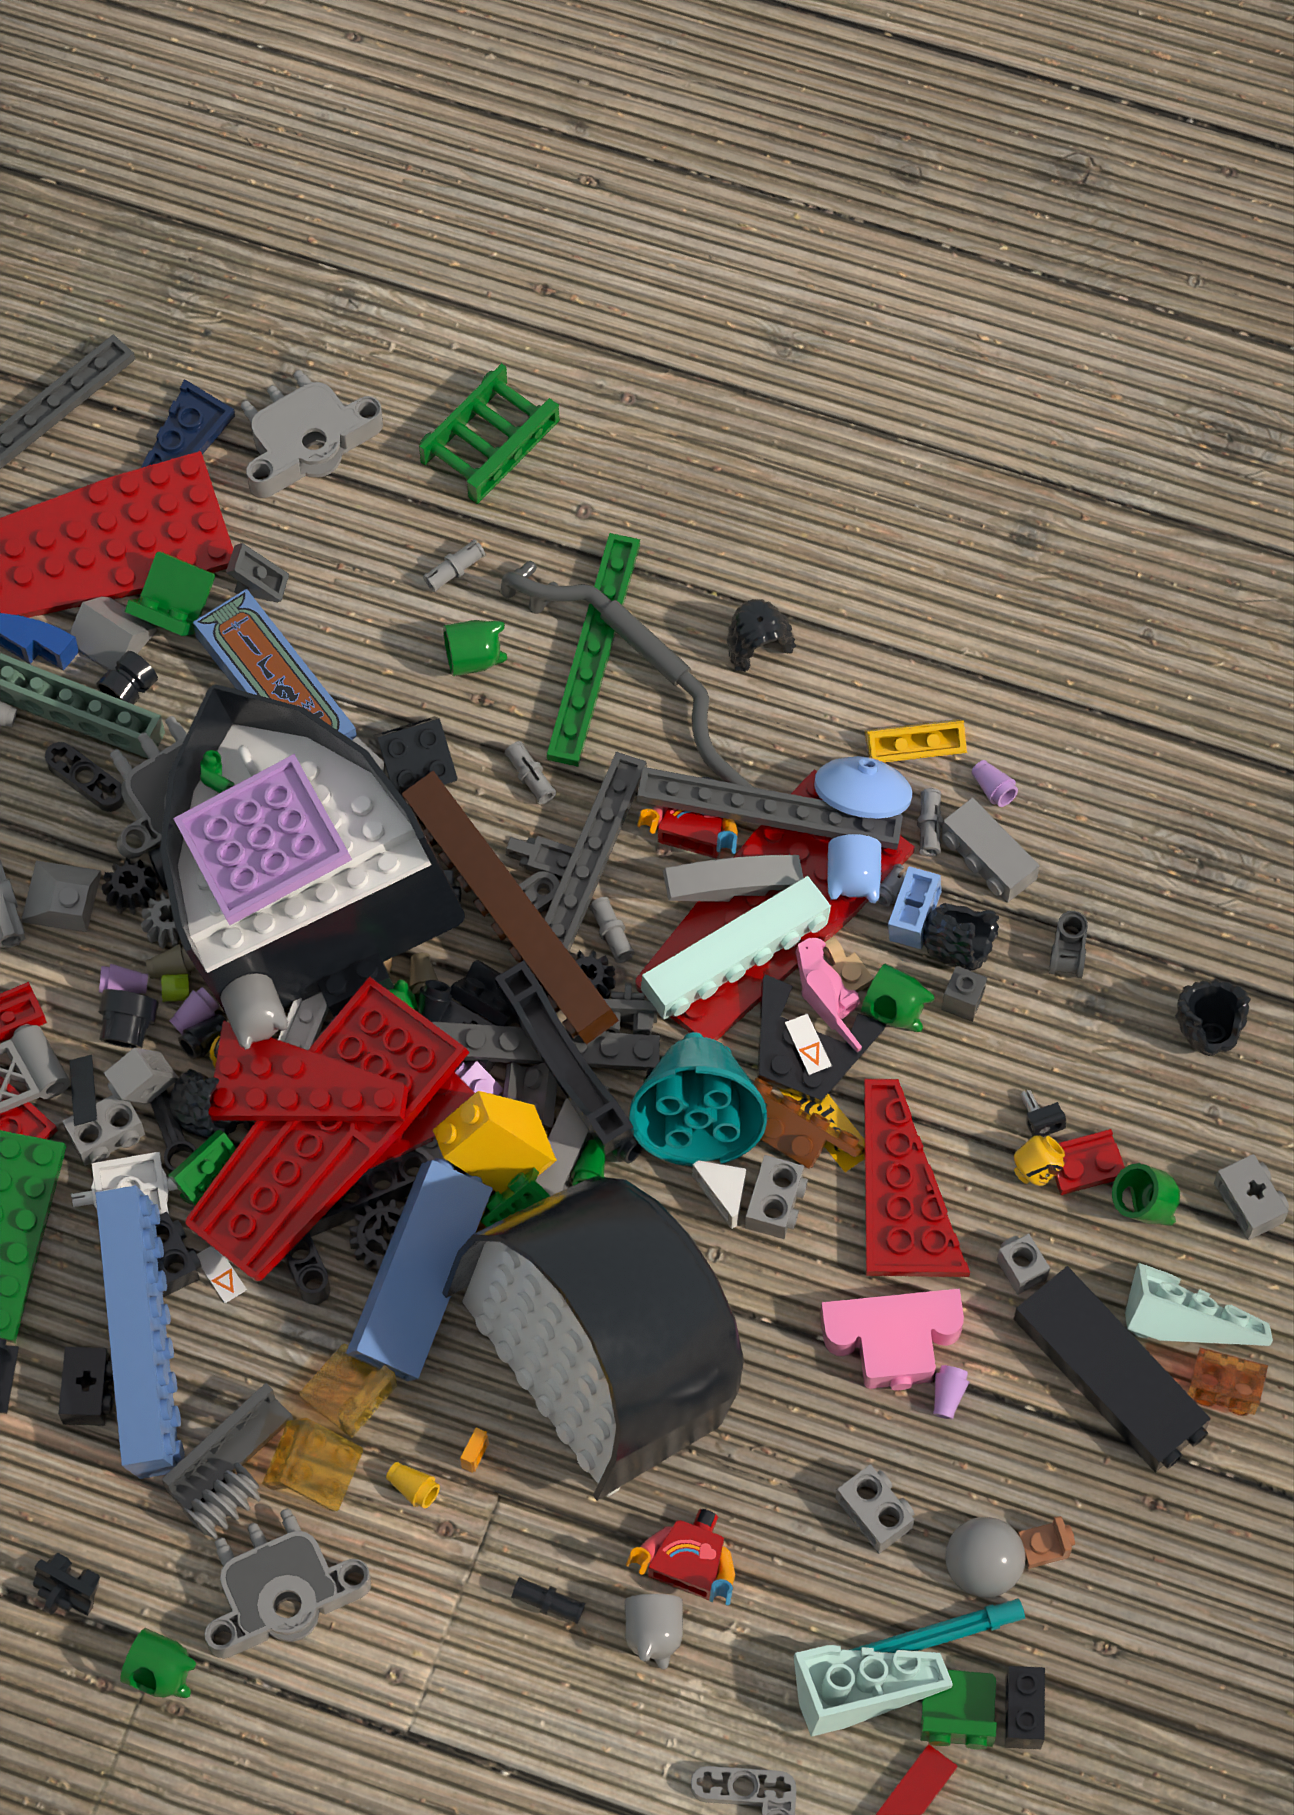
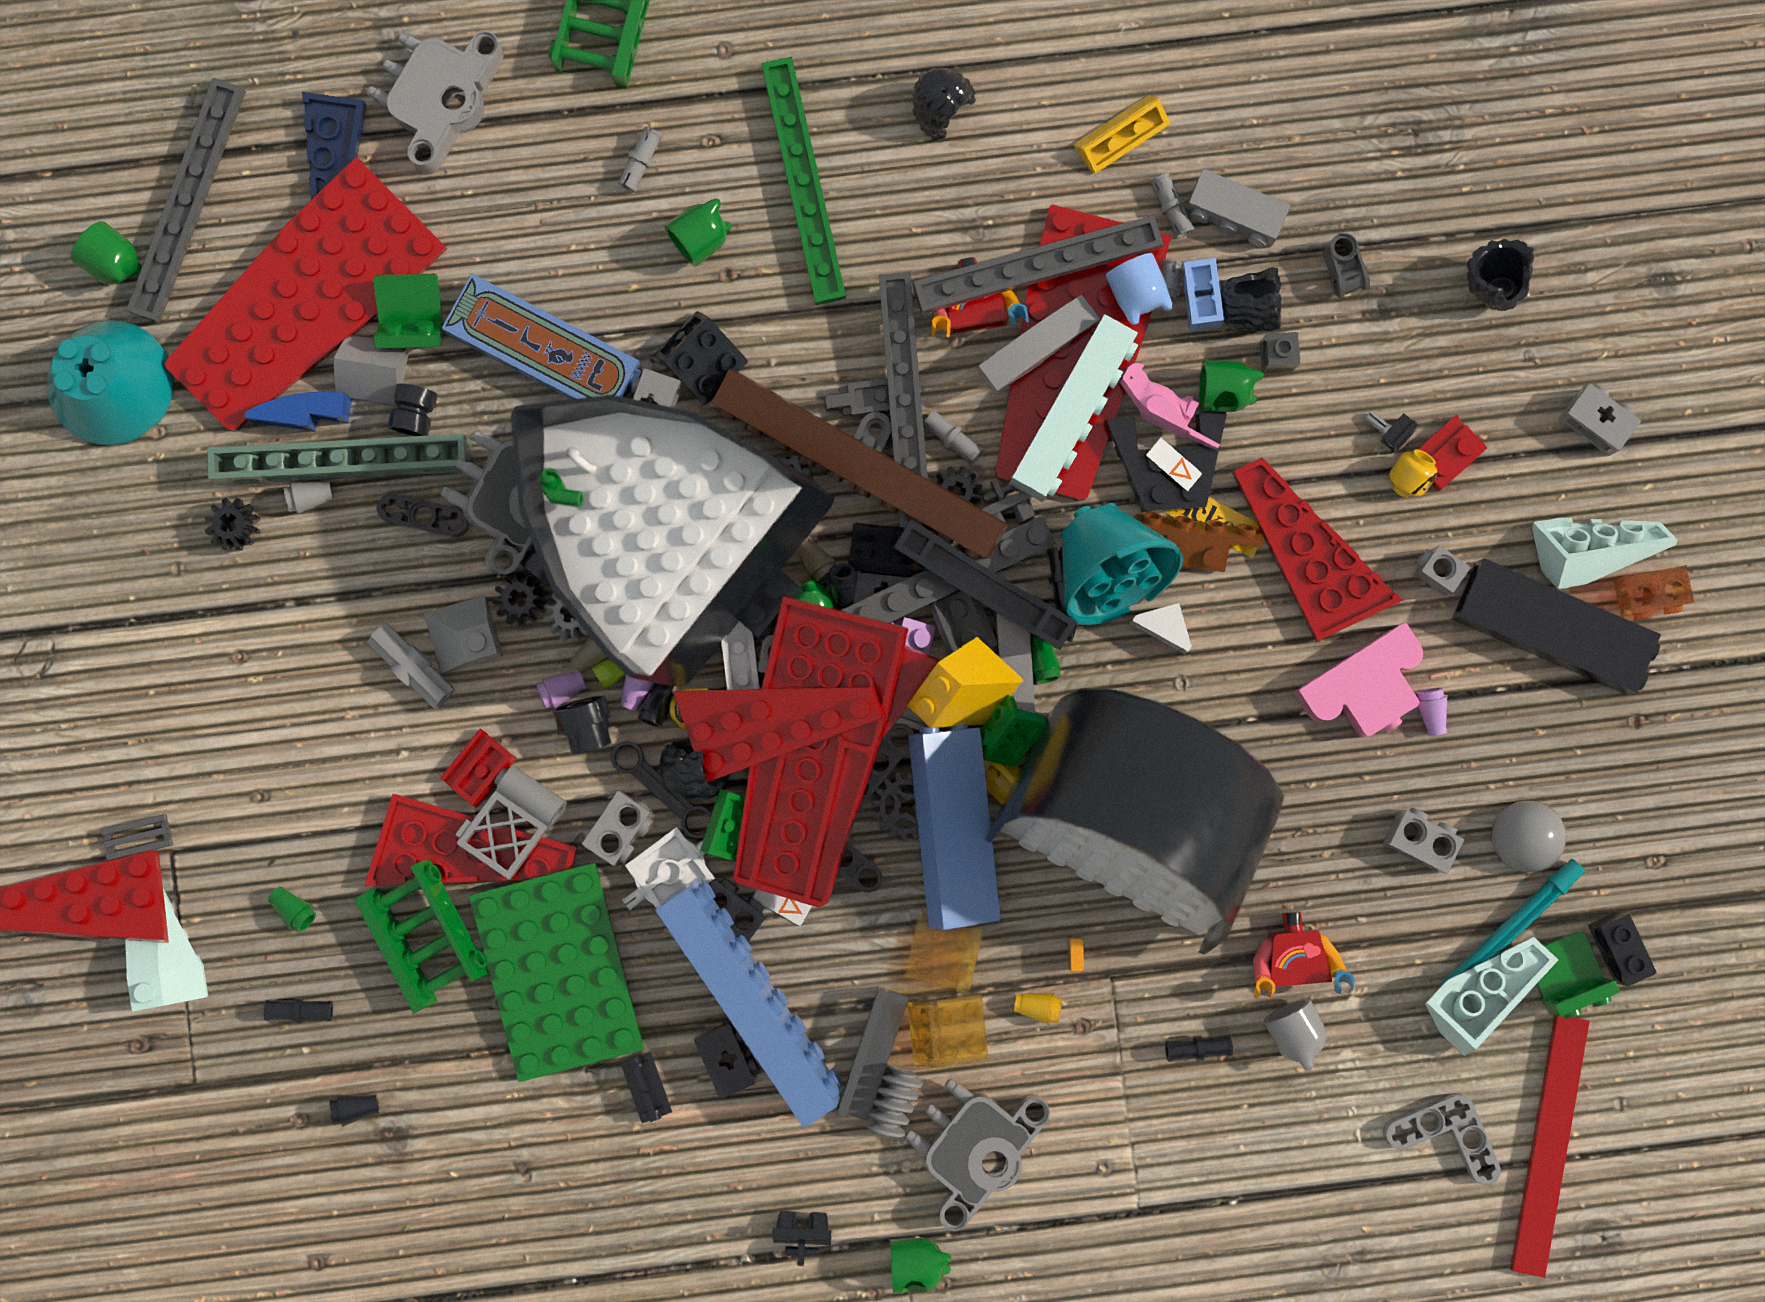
camera: 30 degrees left, 20 degrees up
black sticker [69,1054,97,1126] -> none
light grey brick [104,1047,179,1104] -> none
lavender plate [173,754,352,925] -> none
light grey piece [220,973,288,1050] -> none
dark grey slope [226,543,290,603] -> none
dark grey piece [500,561,753,787] -> none
light grey pin [505,741,556,804] -> none
light grey brick [745,1155,808,1239] -> none
light blue dish [814,756,912,819] -> none
tan plate [823,937,874,993] -> none
lavender cone [971,760,1018,807] -> none
nougat bracket [1018,1516,1075,1569] -> none
green piece [1112,1163,1180,1226] -> none

